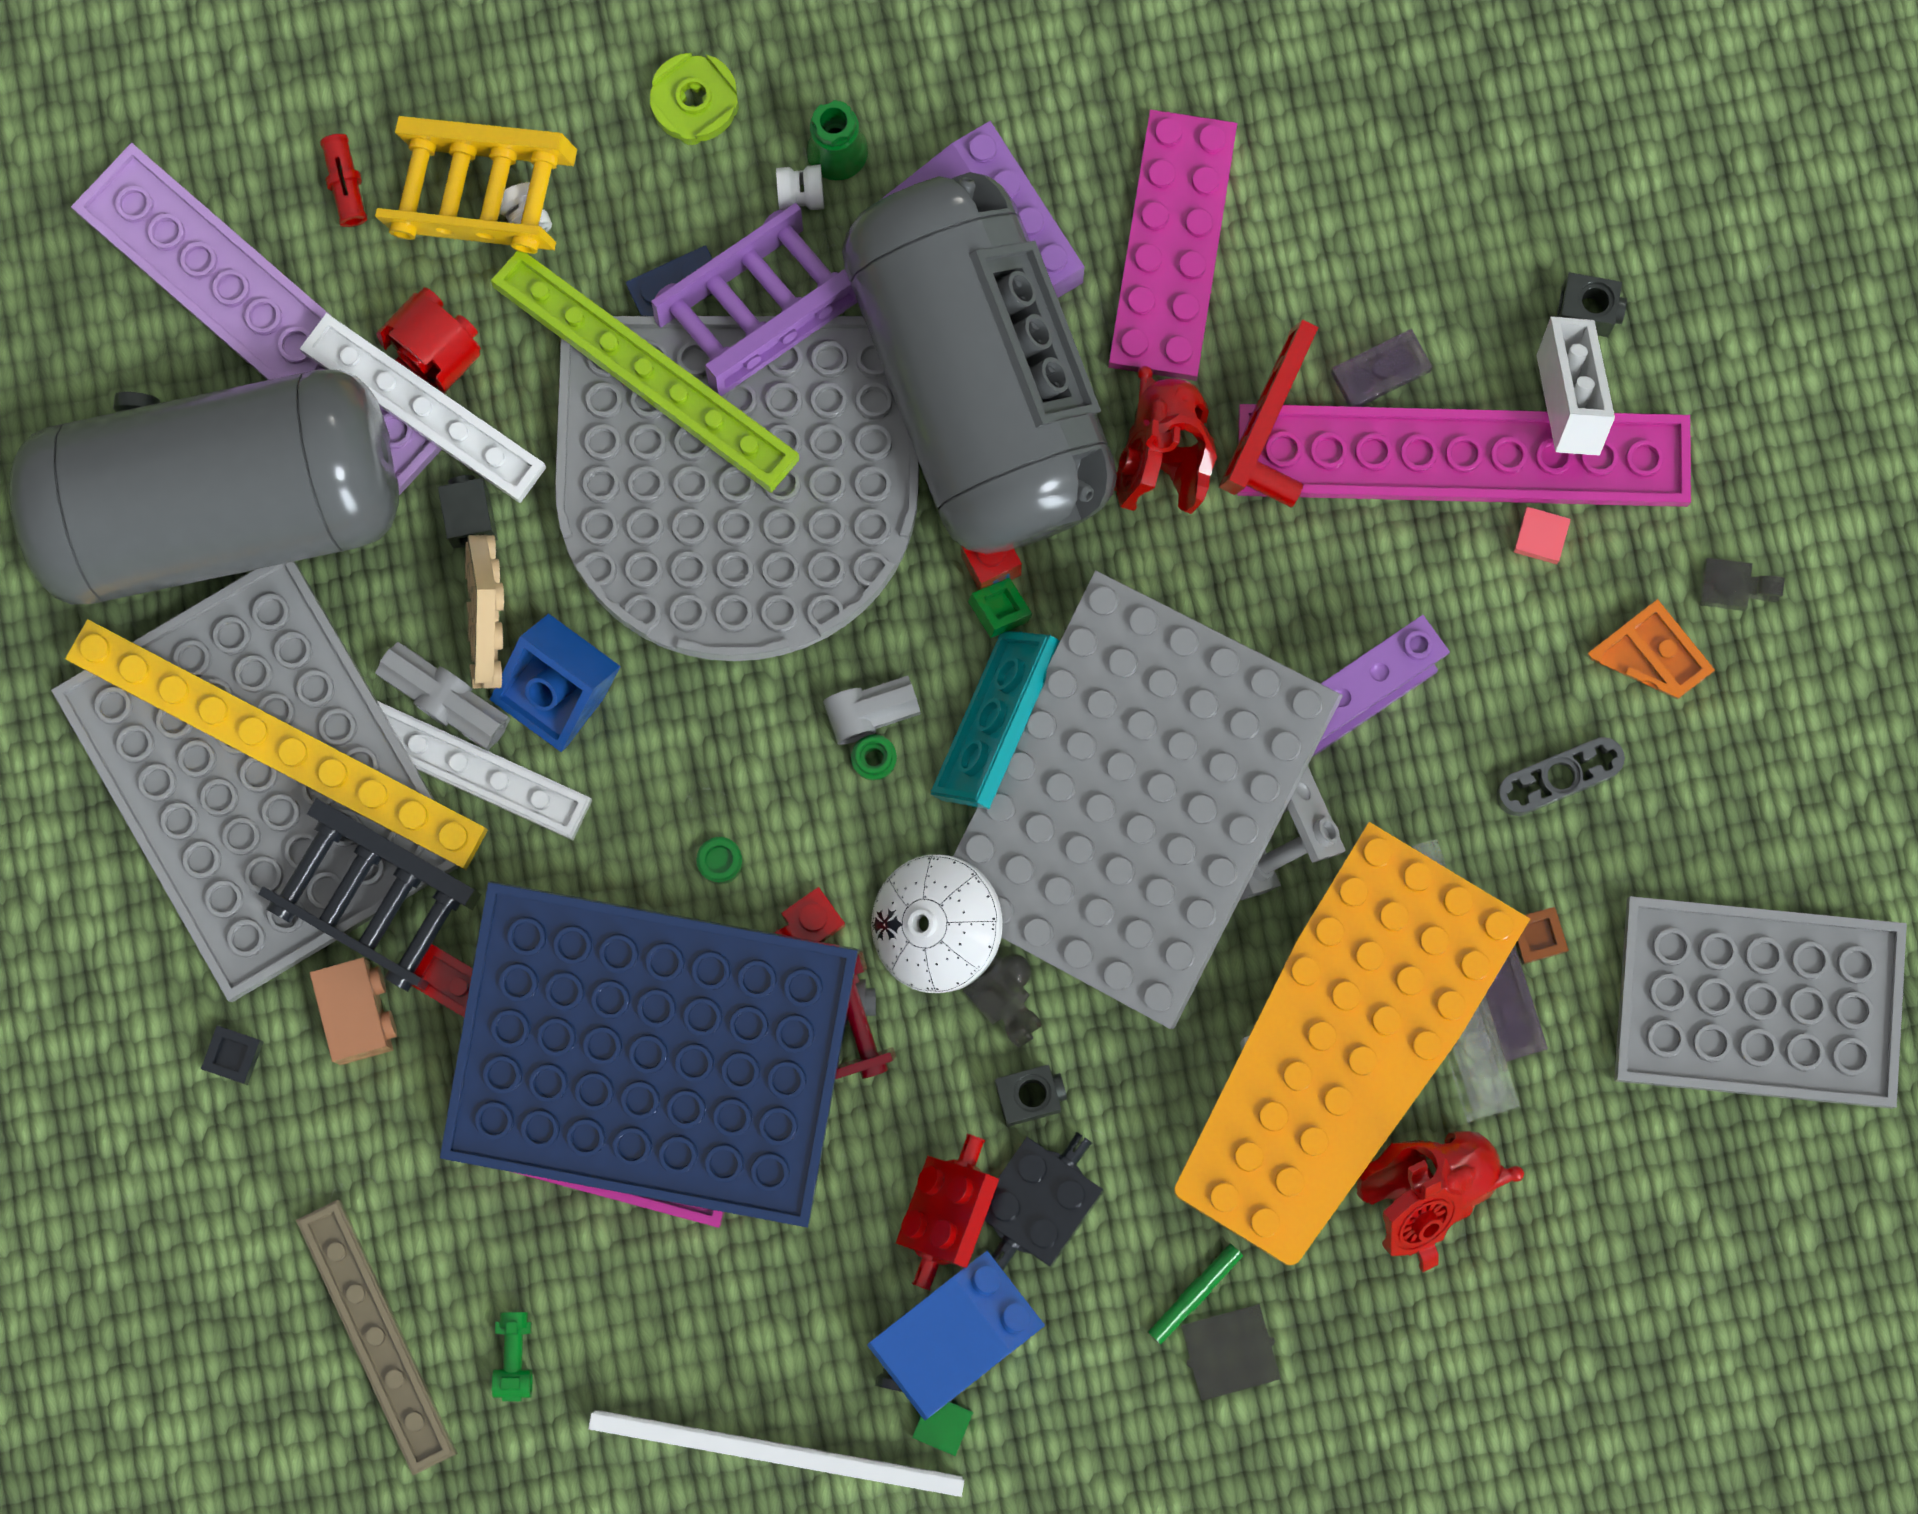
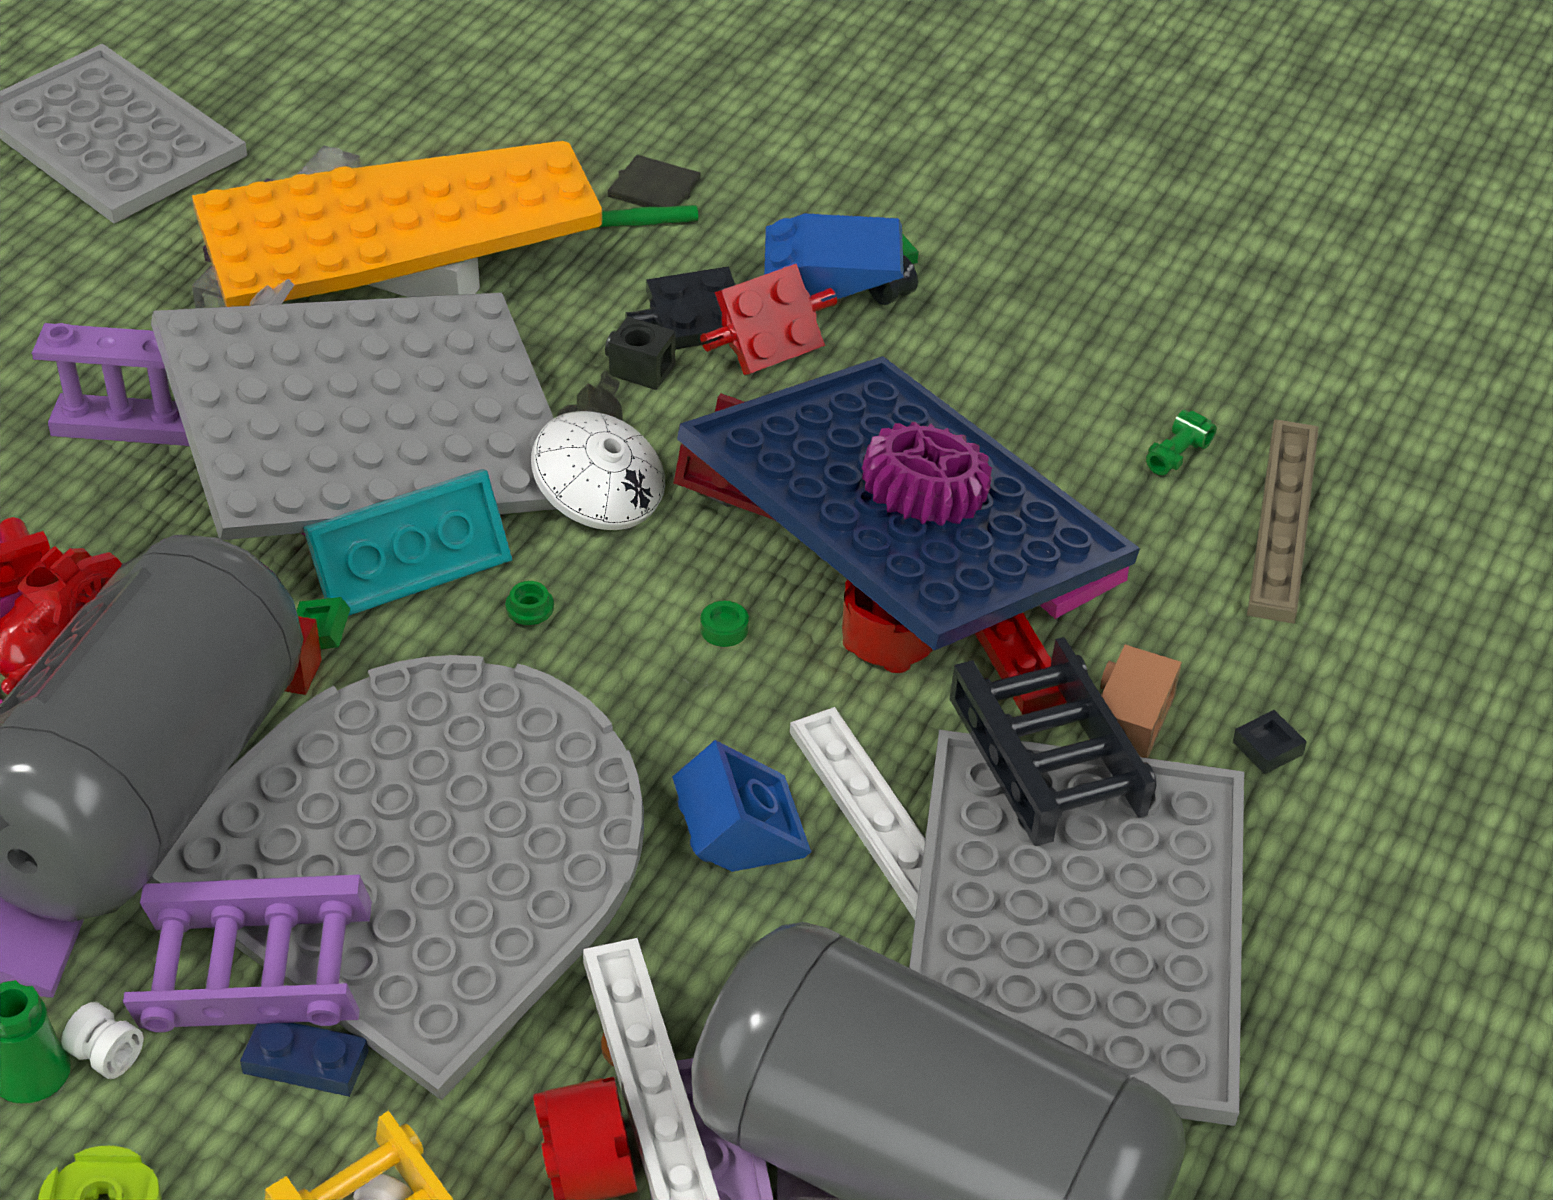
camera: 145 degrees left, 35 degrees down
yellow plate [65,619,488,870] -> none
light grey piece [375,642,511,751] -> none
pearl dark grey brick [438,475,498,549] -> none
tan plate [465,535,504,689] -> none
lime plate [491,251,800,493] -> none
white tile [588,1410,965,1497] -> none
red plate [774,887,845,942] -> none
light grey piece [823,676,921,745] -> none
red helmet [1357,1131,1524,1272] -> none
dark grey beam [1497,737,1625,816] -> none
dark orange plate [1515,907,1569,965] -> none
none -> magenta gear [862,422,992,526]

